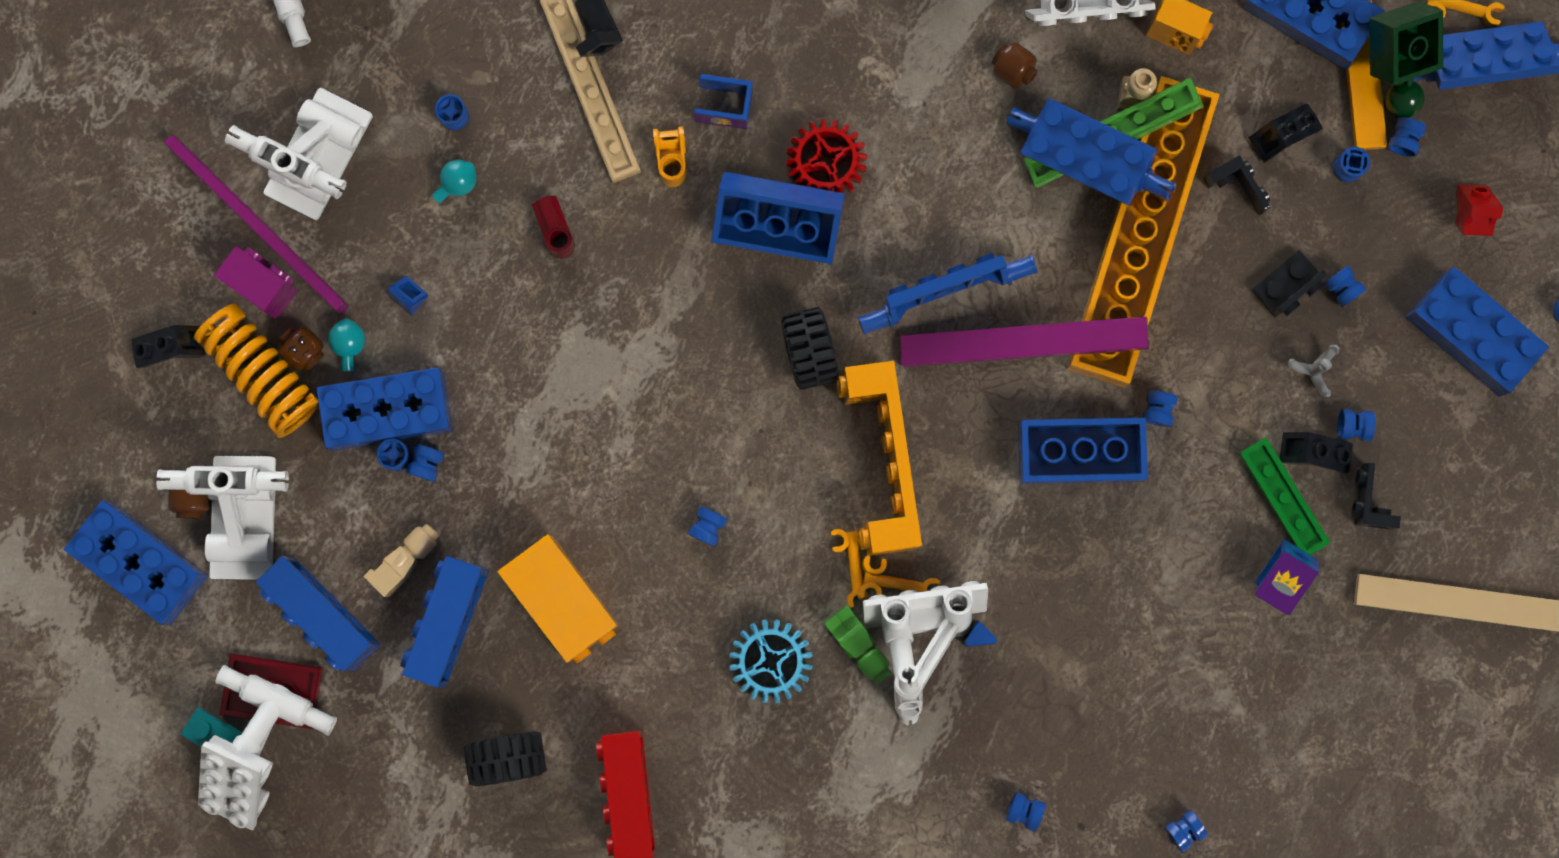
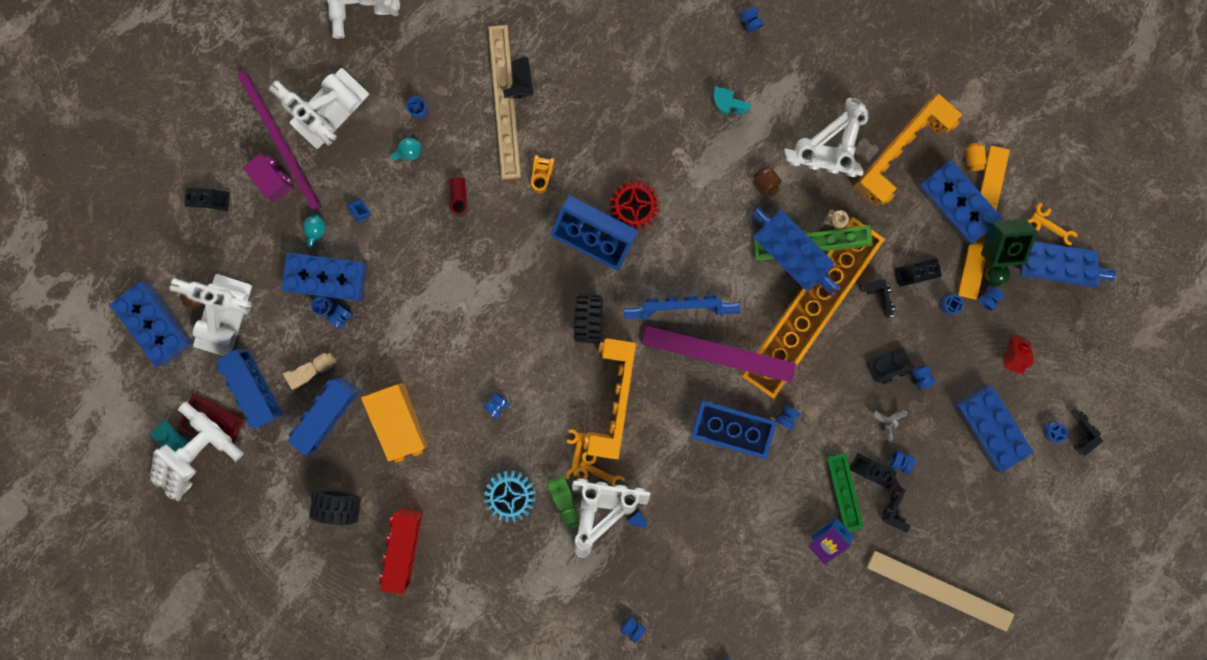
camera: 20 degrees right, 5 degrees up
light orange piece [194,303,319,438] -> none
reddish brown head [278,326,324,371] -> none
blue piece [694,74,753,129] -> none

